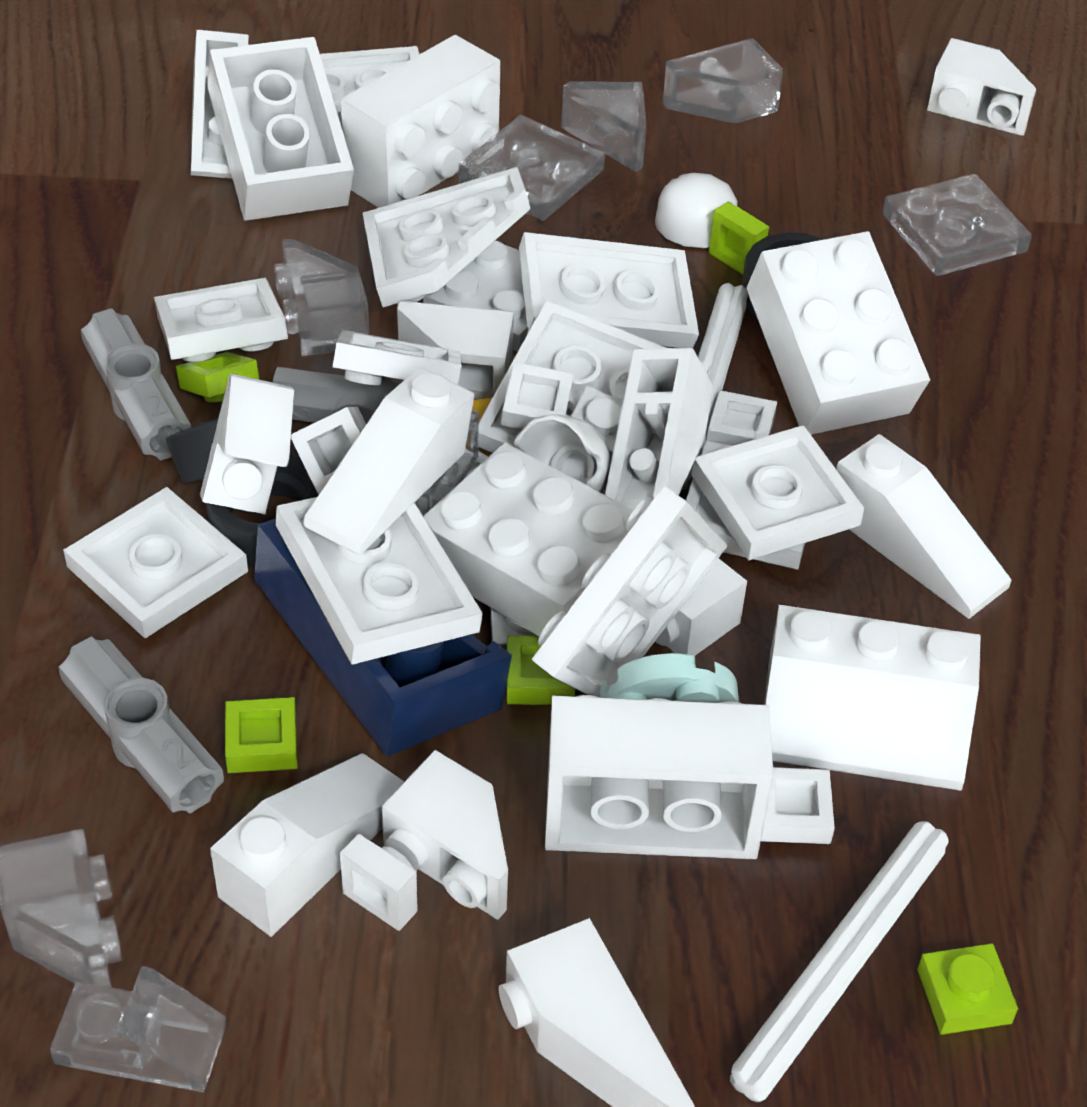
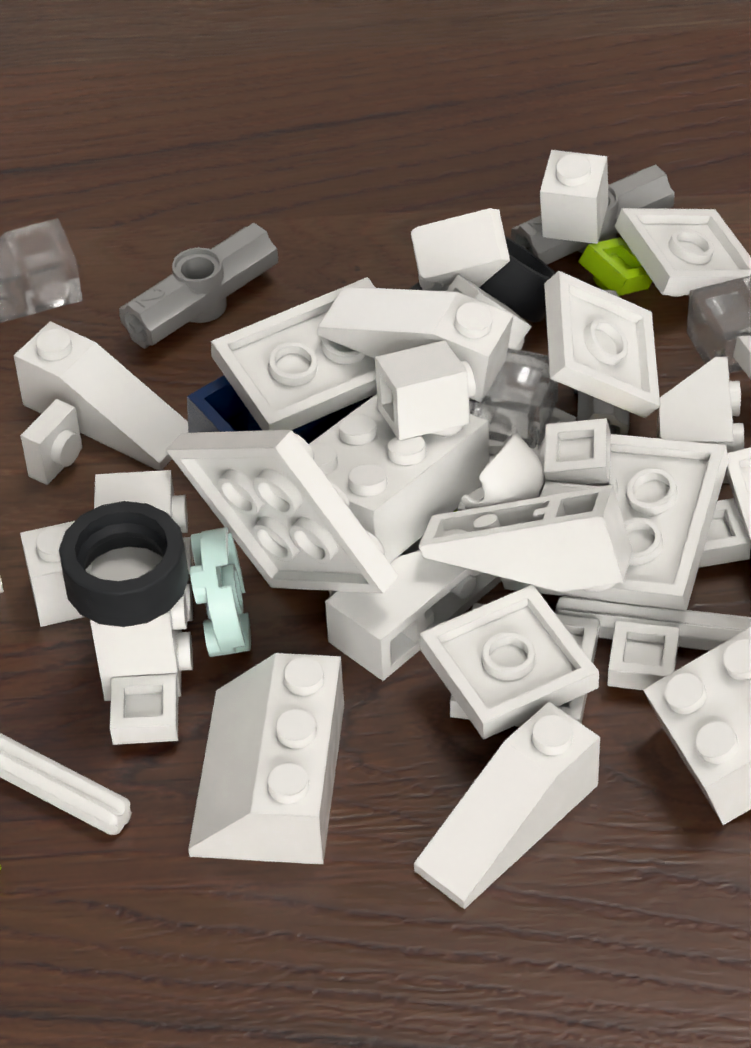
camera: 90 degrees right, 0 degrees up
white plate [63,487,248,638] -> none
lime plate [225,697,298,773] -> none
white slope [382,750,508,920] -> none
none -> white brick [20,521,92,627]
none -> black tyre [59,501,189,627]
none -> white brick [375,340,476,441]
none -> white brick [540,150,608,244]

